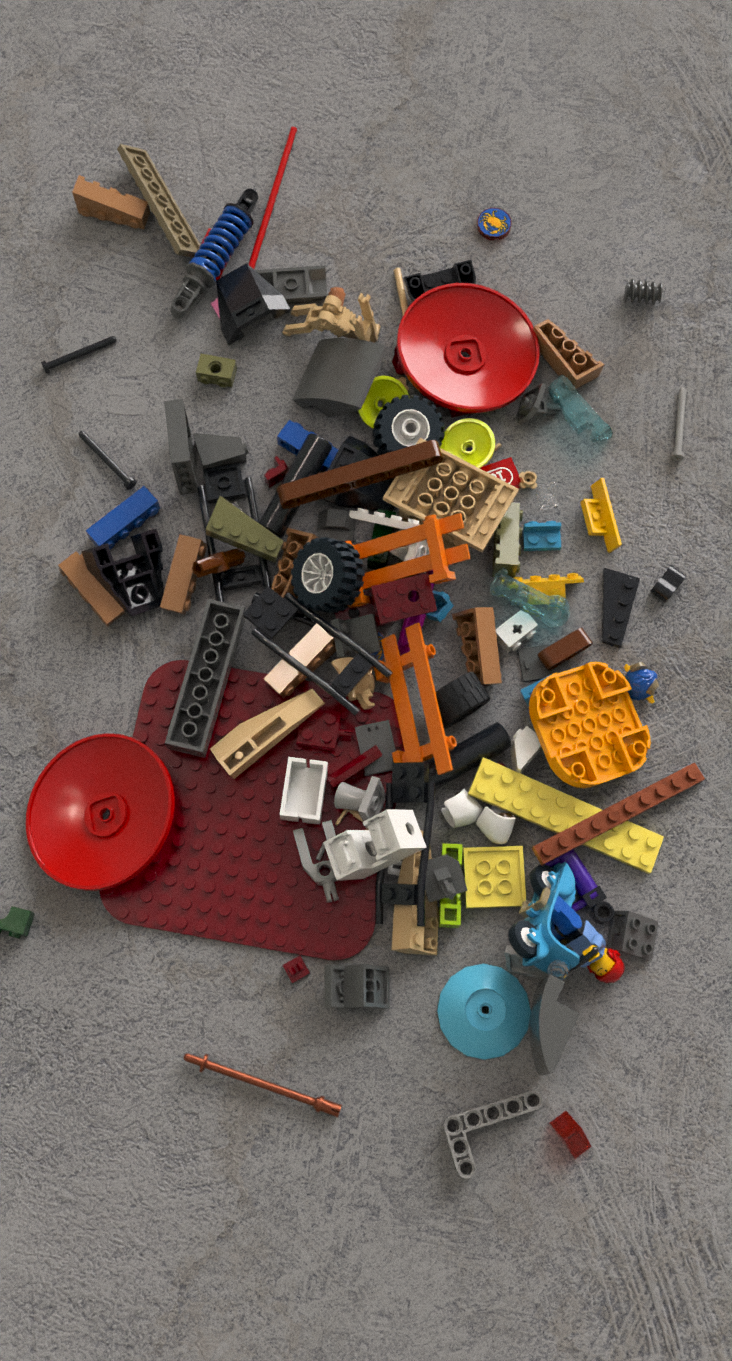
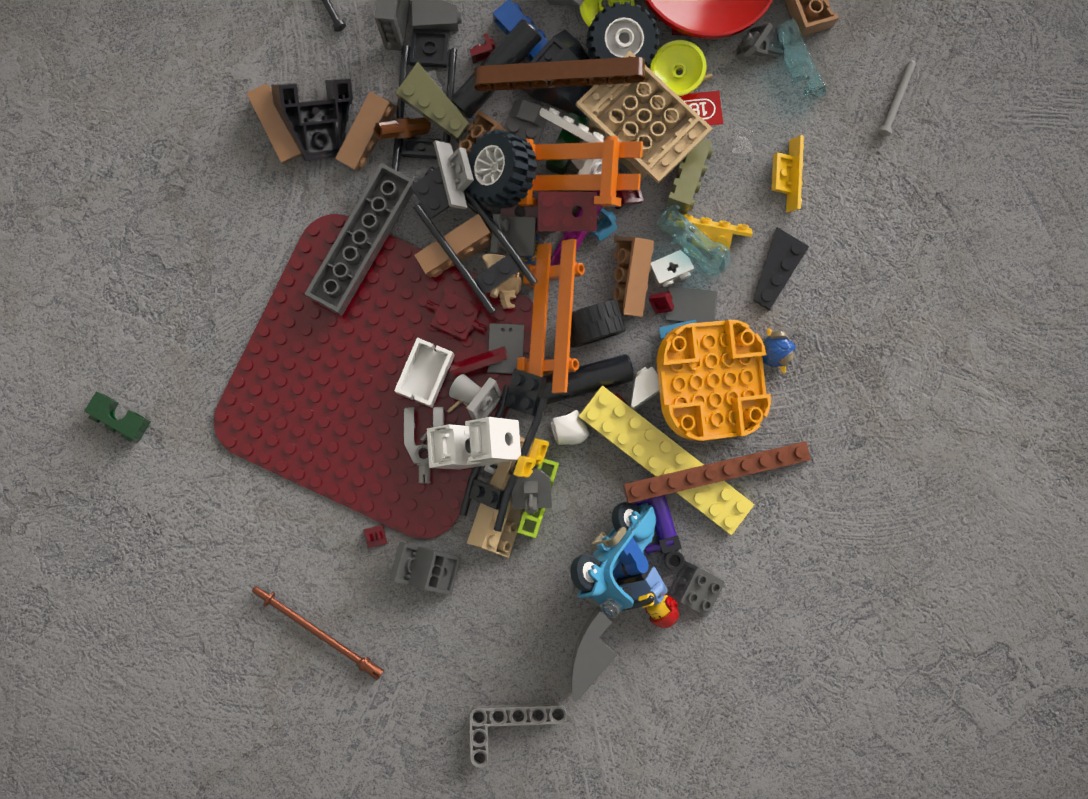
camera: 20 degrees right, 10 degrees up
red dish [26,734,175,891] -> none
blue brick [86,486,161,550] -> none
tan wedge [210,689,325,779] -> none
medium azure dish [437,964,531,1060] -> none
light yellow plate [463,846,526,909] -> none
white piece [476,805,516,844] -> none
tan plate [519,471,537,489] -> none
dark azure bracket [522,521,561,551] -> none
reddish brown beam [537,627,593,671] -> none
clear red slope [549,1110,591,1159] -> none
black axle [650,565,687,603] -> none
none -> light grey bracket [433,140,474,209]
none -> yellow tile [513,438,549,478]
none -> dark red bracket [615,189,644,209]
none -> dark red tile [649,291,674,314]

